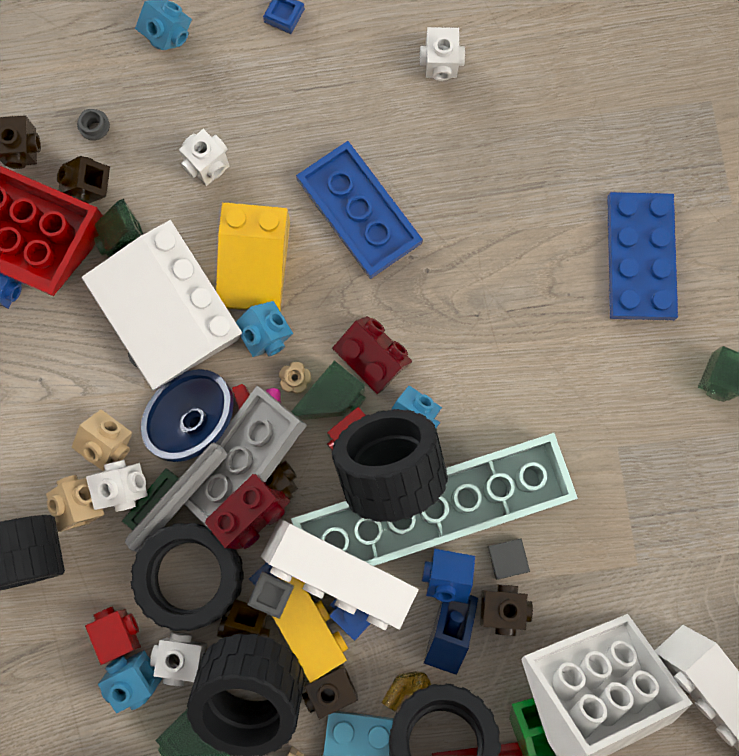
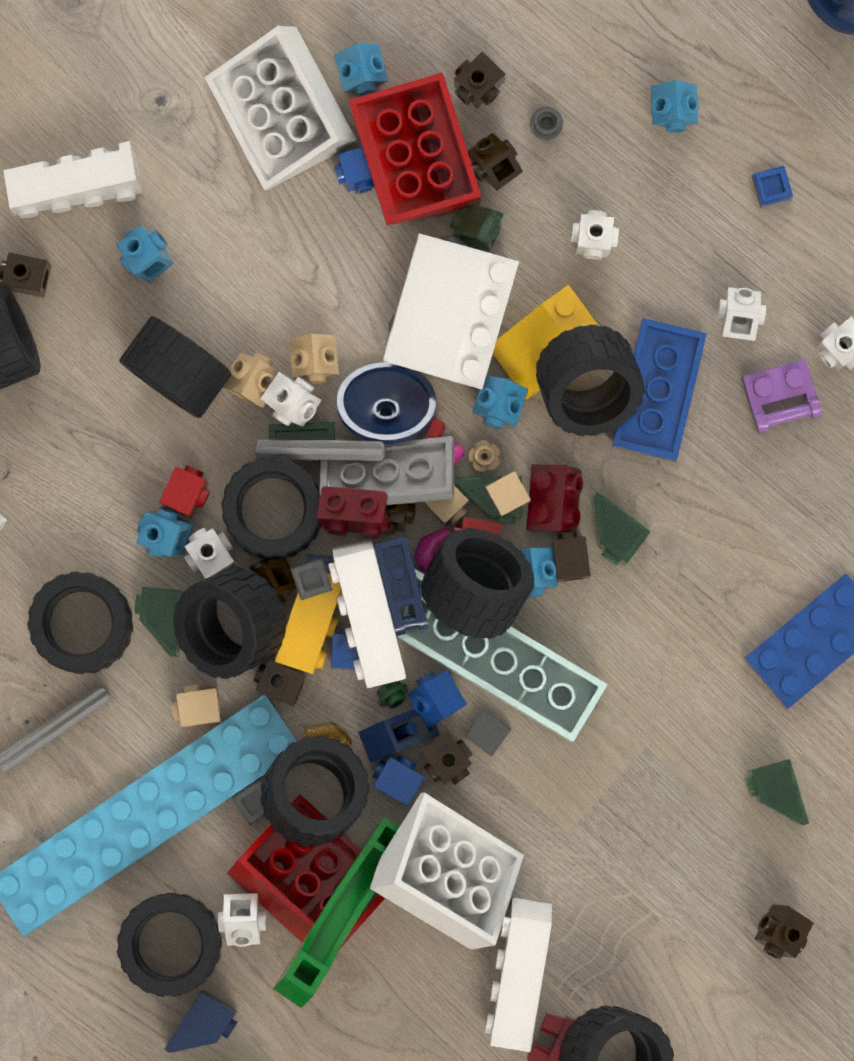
camera: 50 degrees right, 5 degrees up
none -> blue brick [371,755,425,806]
none -> dark blue plate [374,536,429,636]
none -> dark green plate [376,680,409,709]
none -> dark pink arm [414,527,451,572]
none -> tan brick [421,486,469,526]
none -> tan tile [485,471,531,517]
none -> black tyre [536,324,645,436]
none -> dark brown brick [551,532,591,583]
none -> clear green slope [592,492,651,566]
none -> white brick [717,287,766,341]
none -> medium lavender plate [741,359,822,433]

